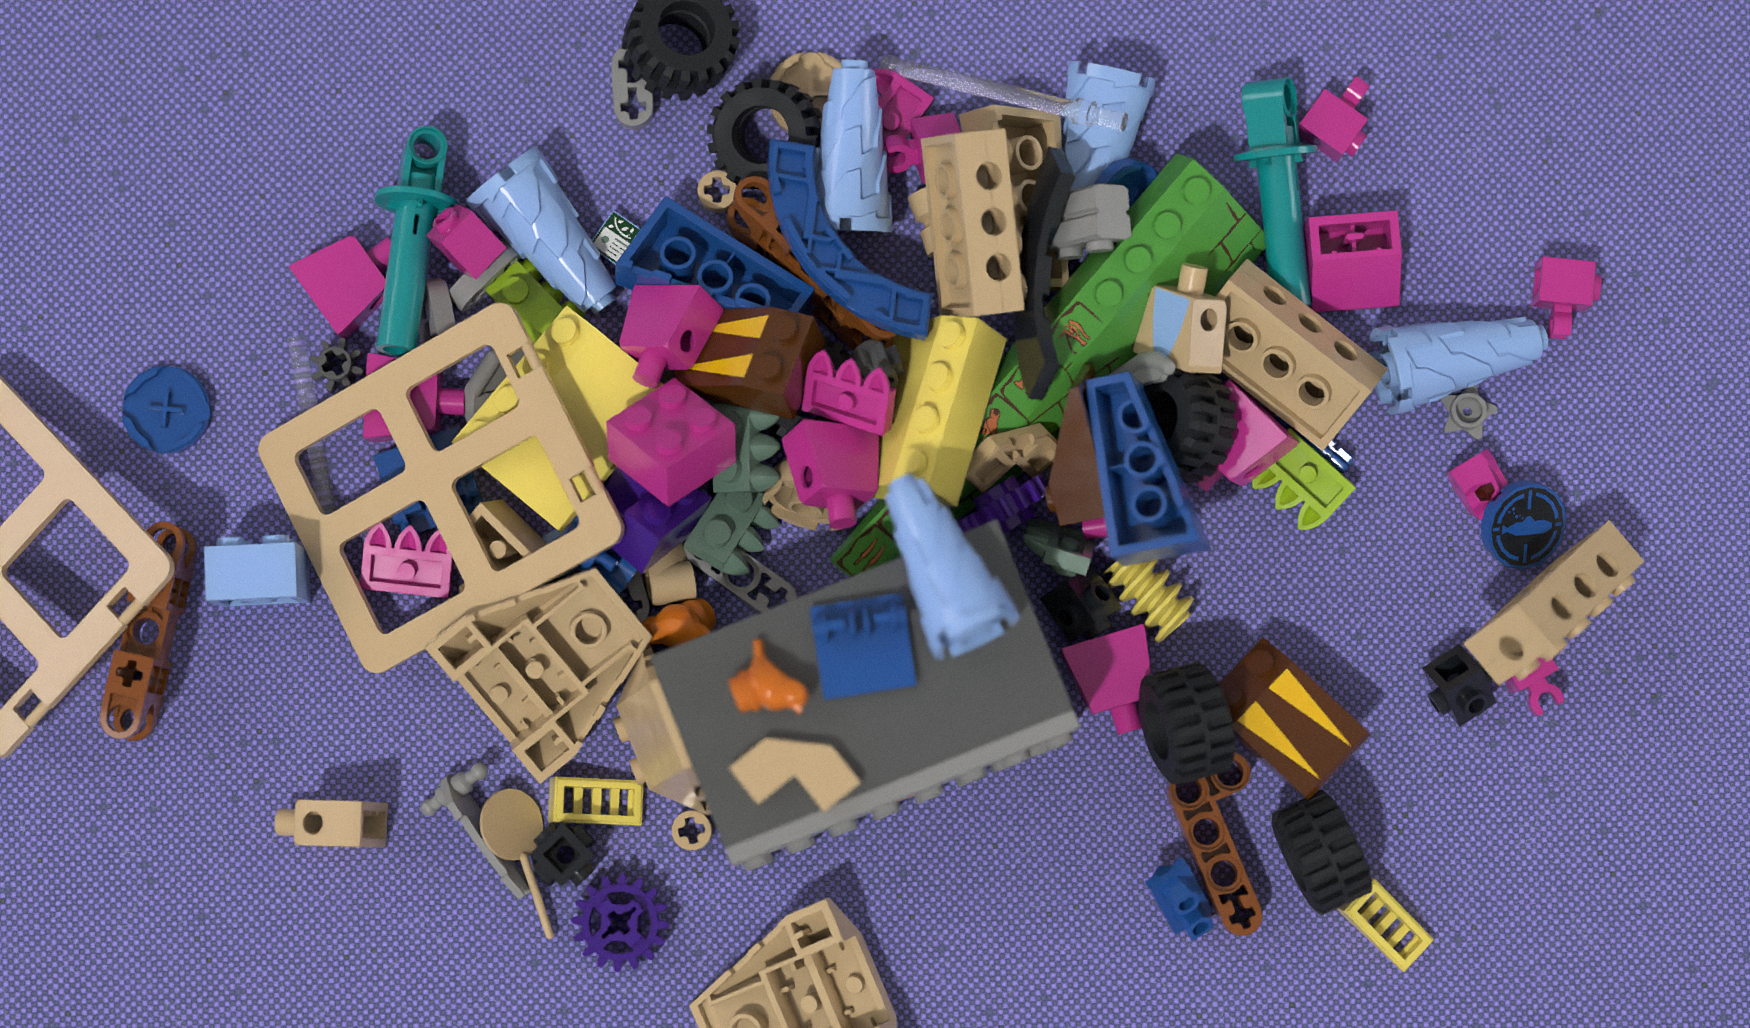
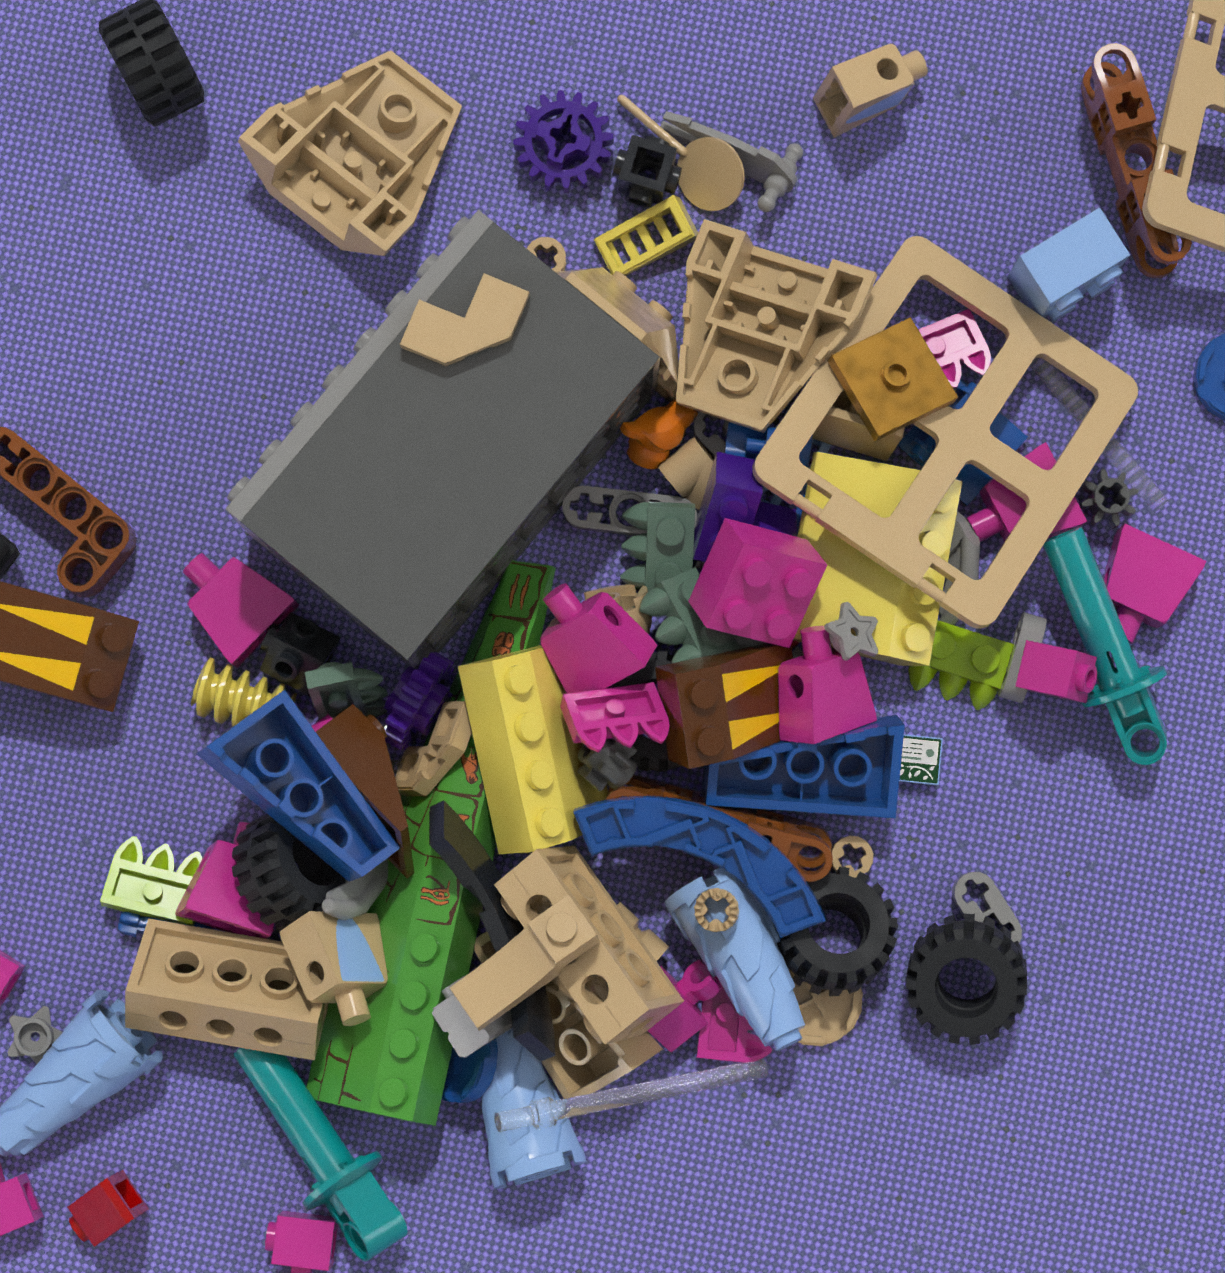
camera: 150 degrees right, 0 degrees up
light grey beam [419,278,456,344] -> none
light blue cone [466,146,616,315] -> none
orange animal [728,638,809,714] -> none
blue hinge [809,593,917,700] -> none
light blue cone [885,474,1020,659] -> none
black tyre [1138,661,1235,785] -> none
blue hips [1145,857,1214,940] -> none
dark pink slope [1303,210,1402,313] -> none
none -> red slope [67,1170,149,1247]
none -> tan slope [450,894,600,1031]
none -> tan bush [694,888,739,932]
none -> light grey plate [824,602,878,661]
none -> pearl gold plate [827,317,958,442]

